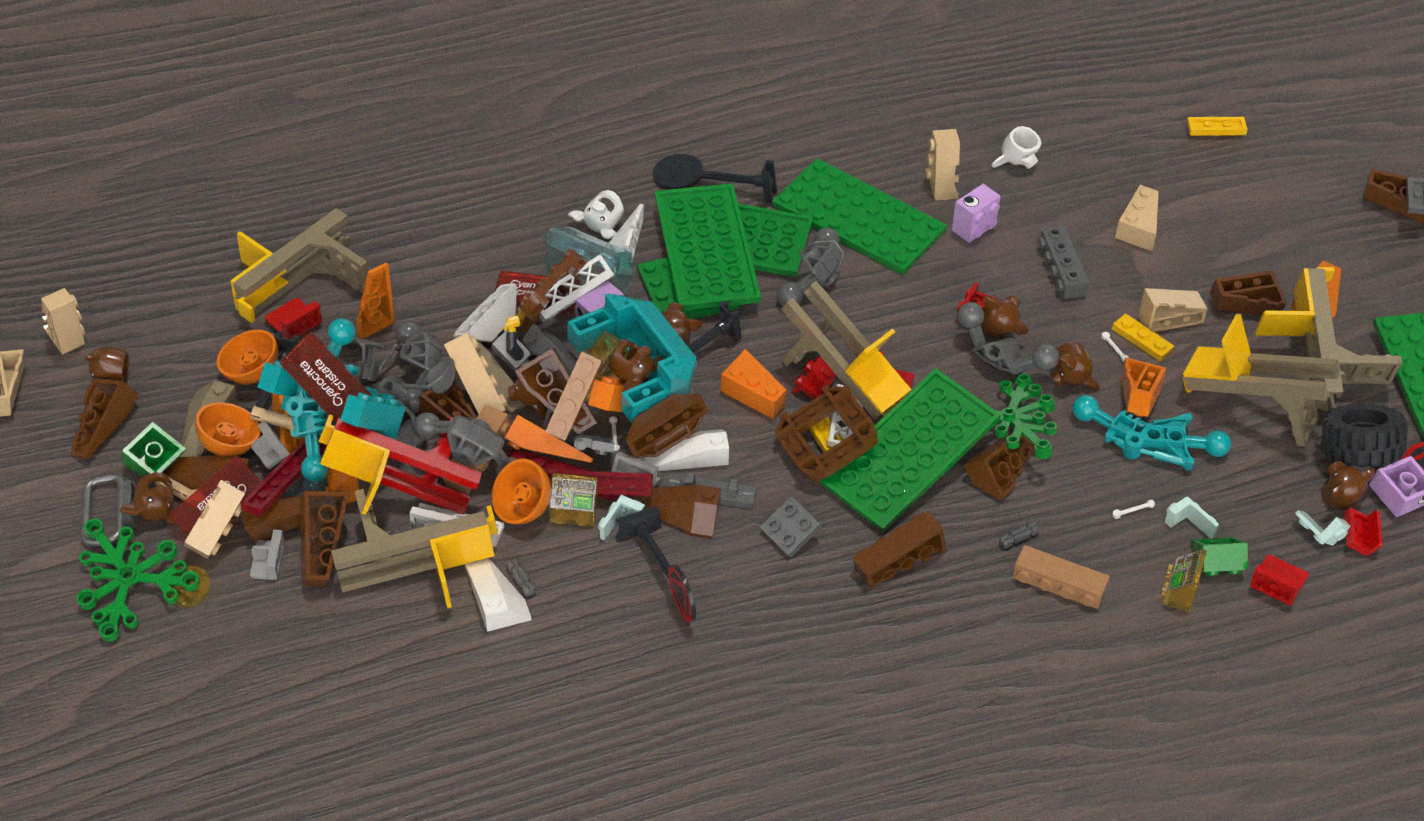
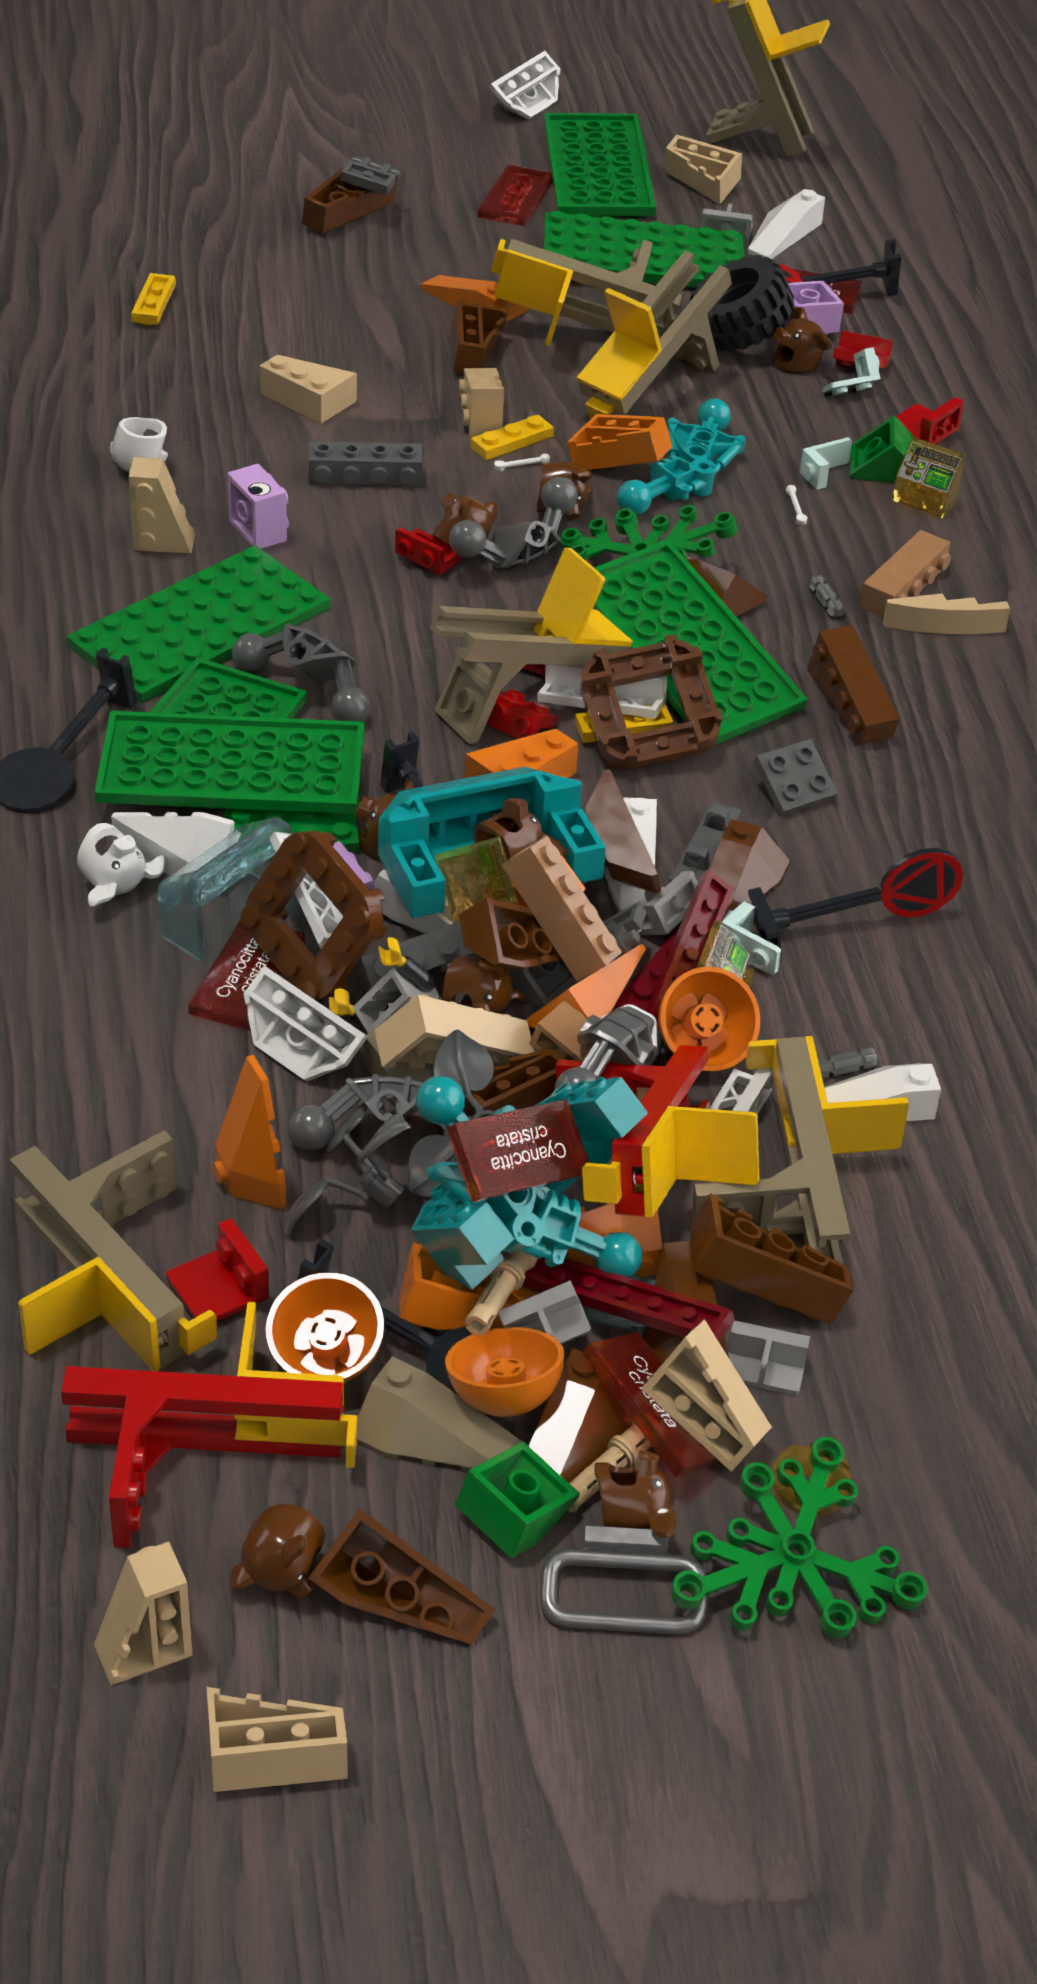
camera: 80 degrees left, 5 degrees down
none -> red piece [61,1302,357,1548]
none -> tan slope [883,593,1010,634]

